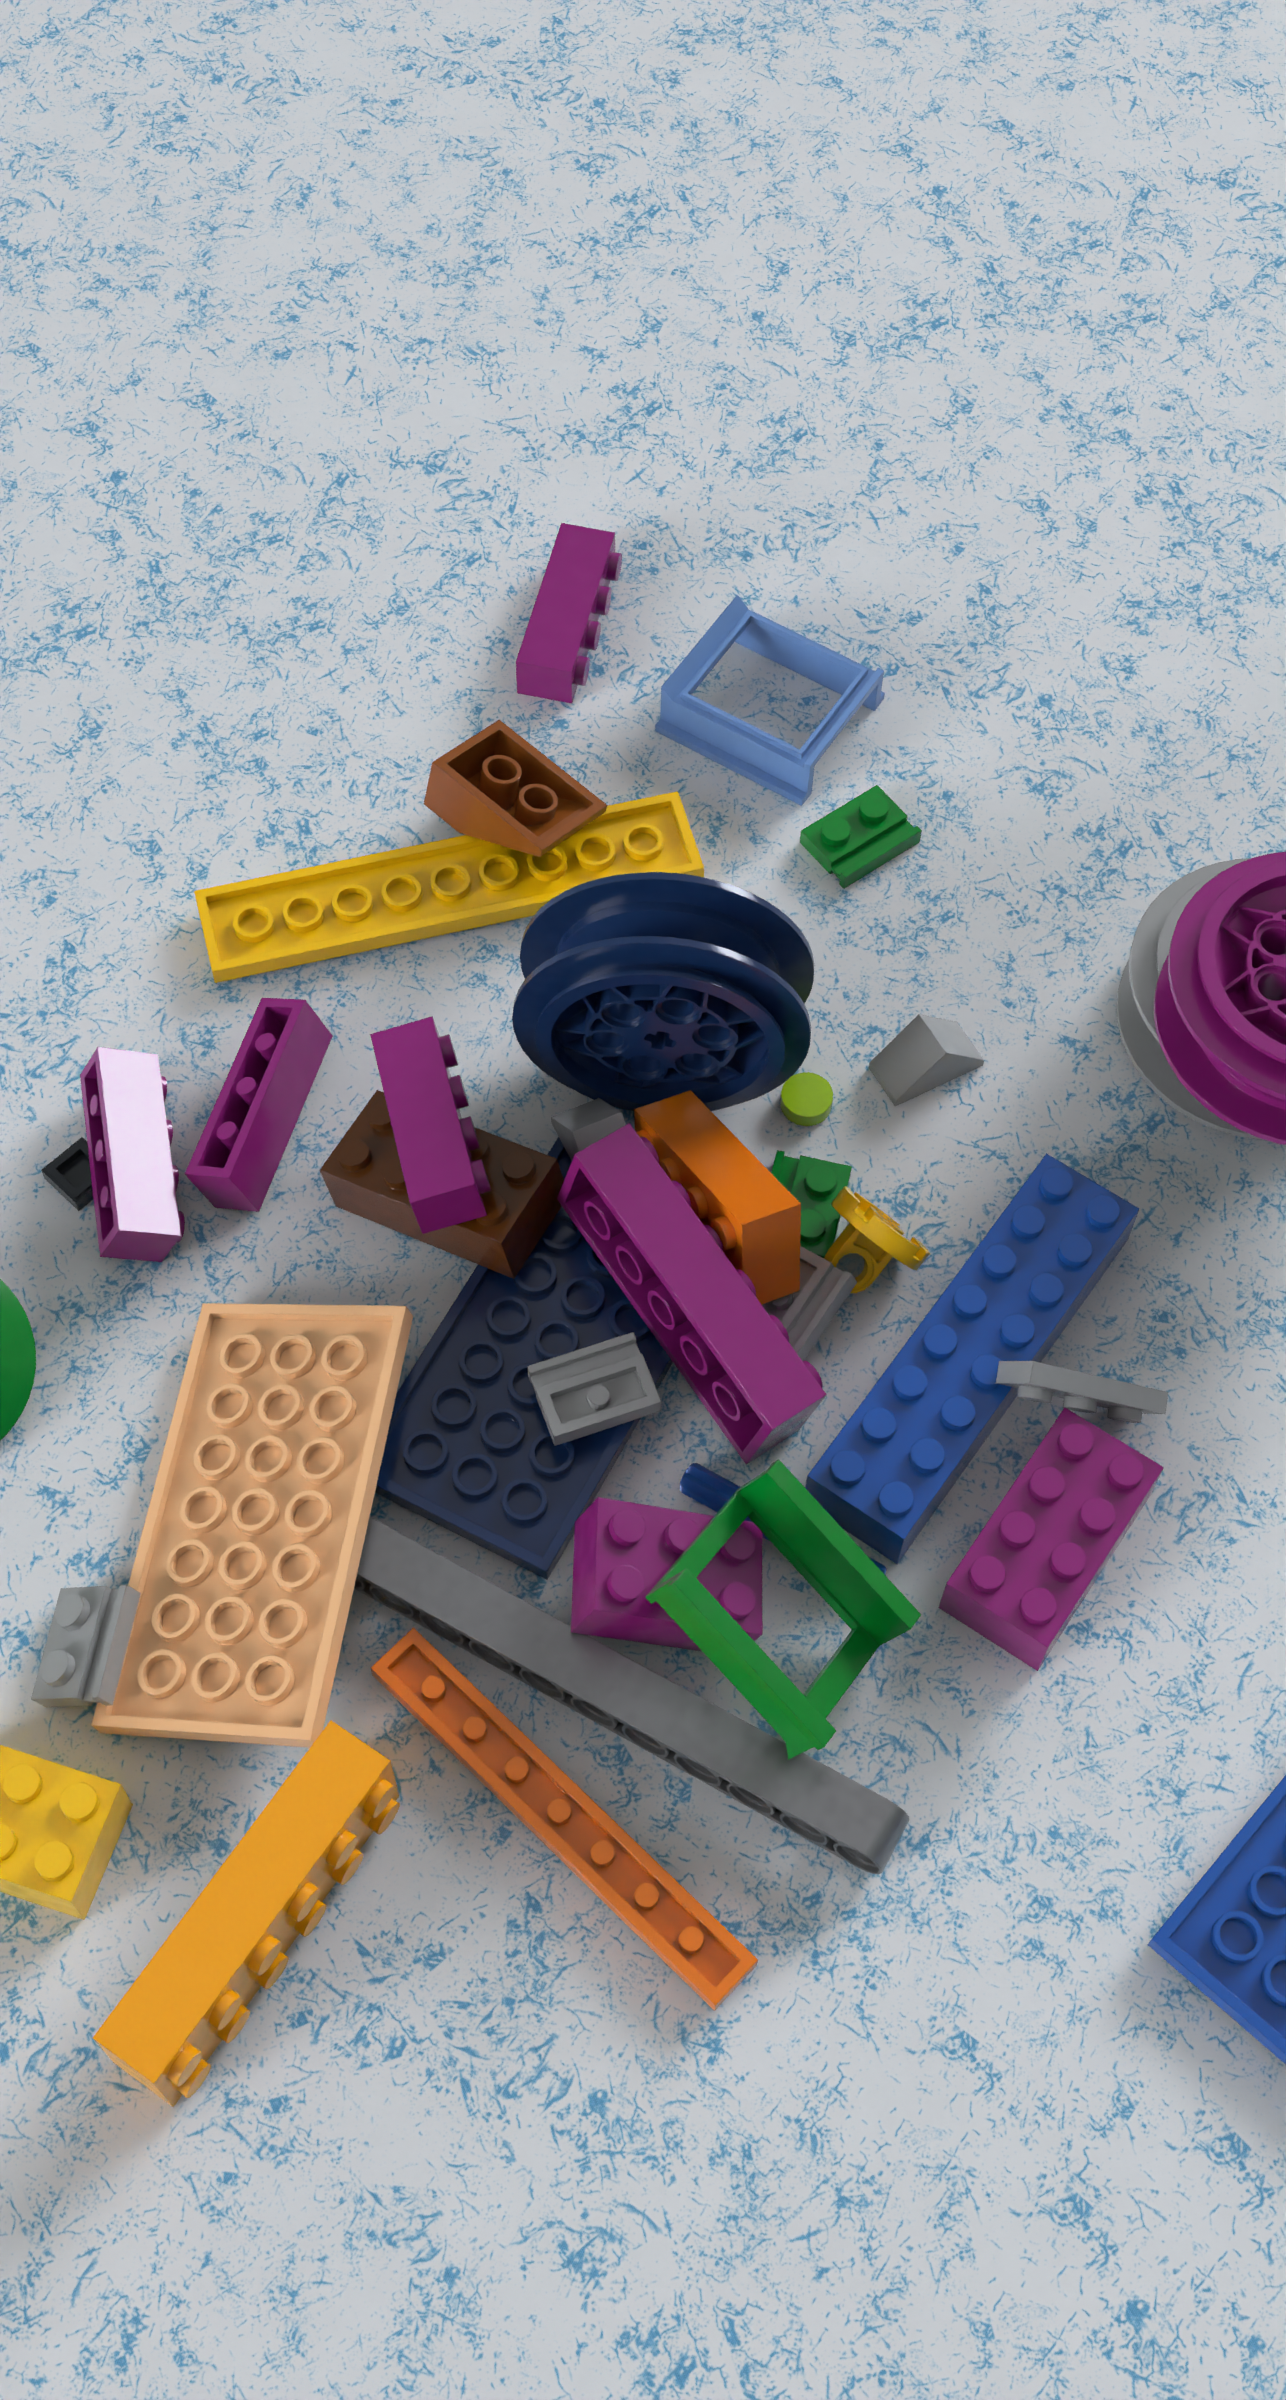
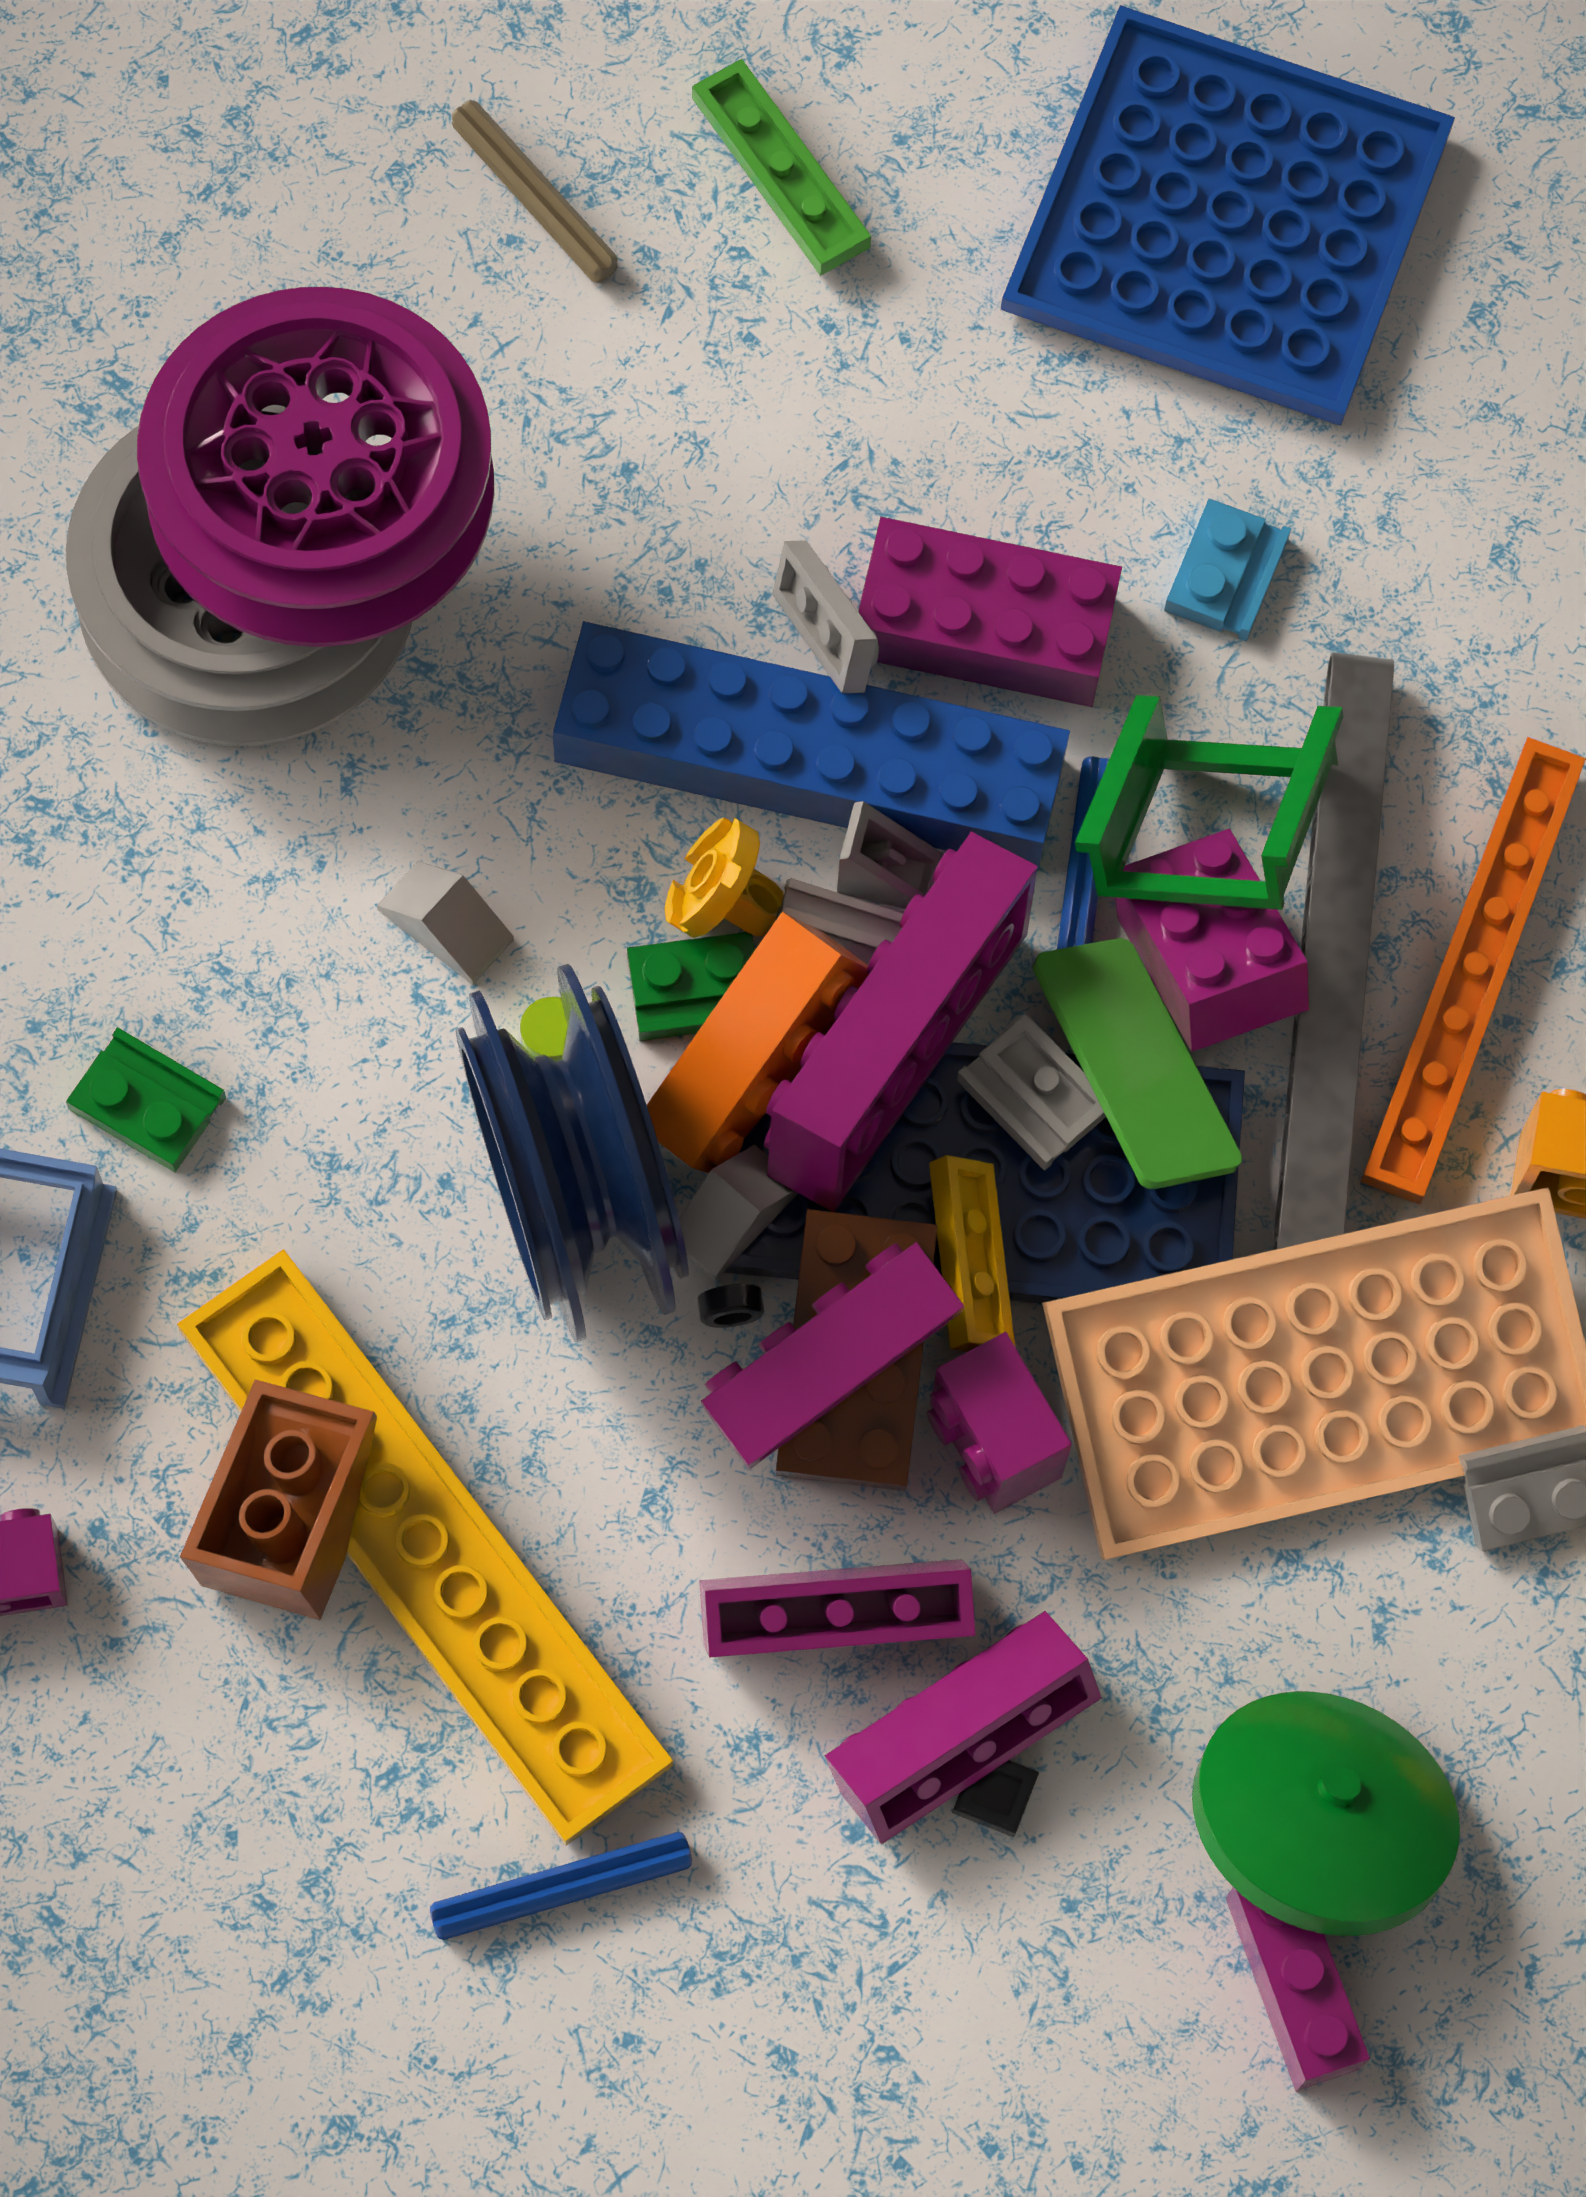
camera: 115 degrees left, 10 degrees up
none -> blue axle [430,1832,692,1940]
none -> black tile [697,1284,765,1328]
none -> light grey slope [837,801,944,909]
none -> magenta brick [927,1332,1072,1514]
none -> yellow plate [929,1155,1015,1352]
none -> bright green piece [1032,938,1242,1189]
none -> dark azure plate [1164,498,1291,642]

